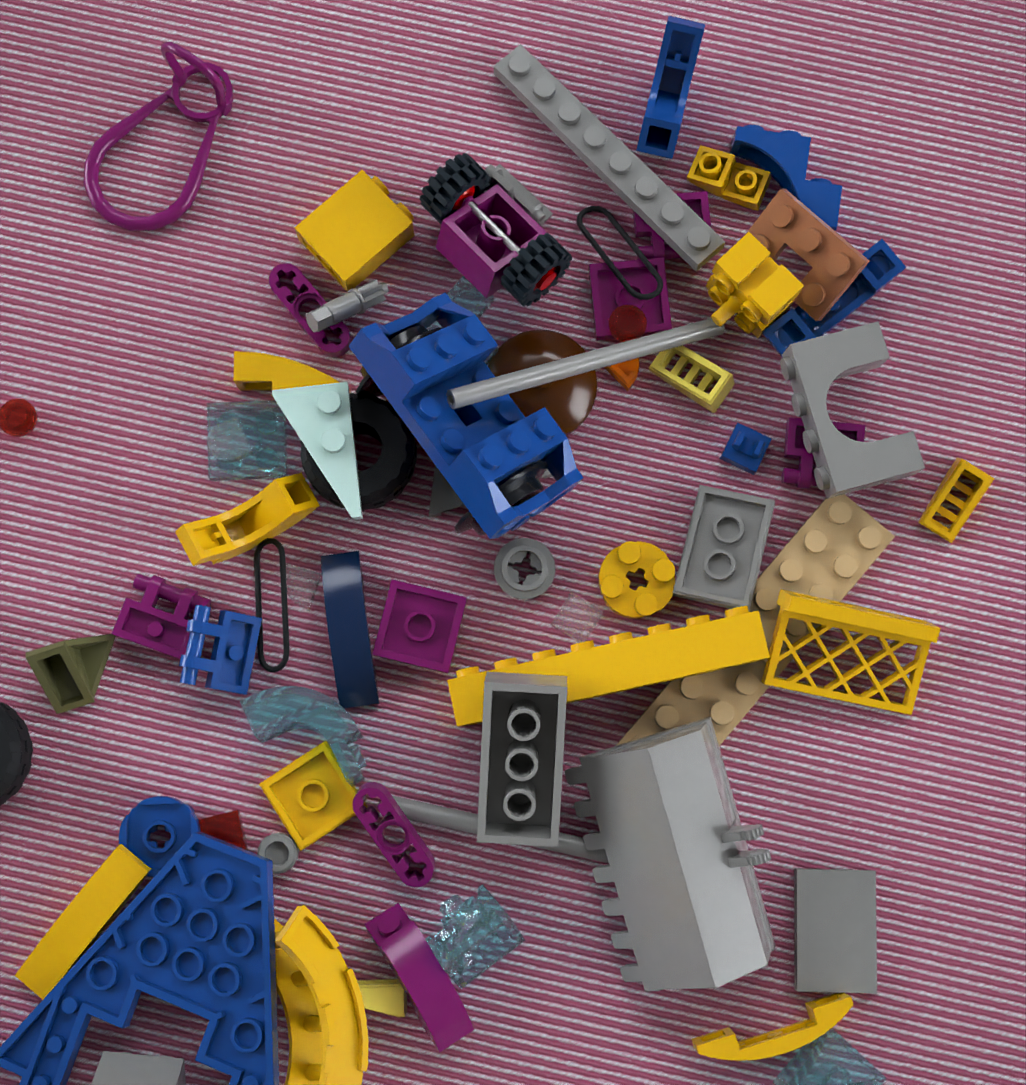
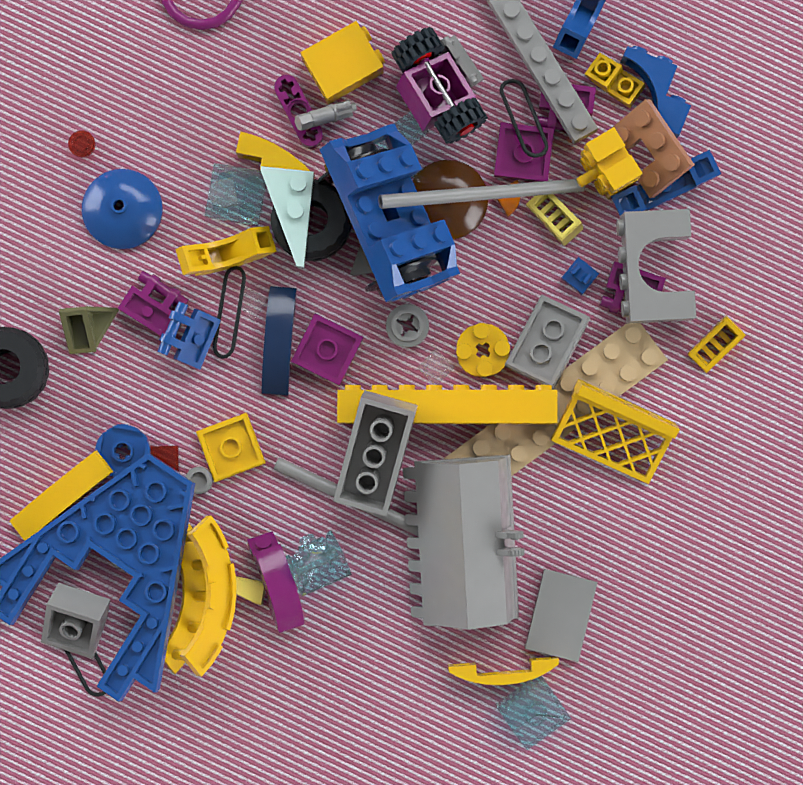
camera: 15 degrees right, 5 degrees up
clear light blue arch [240,686,367,786] -> none
magenta beam [353,782,435,887] -> none
clear red plate [608,305,647,342] -> none
none -> blue dish [82,169,163,249]

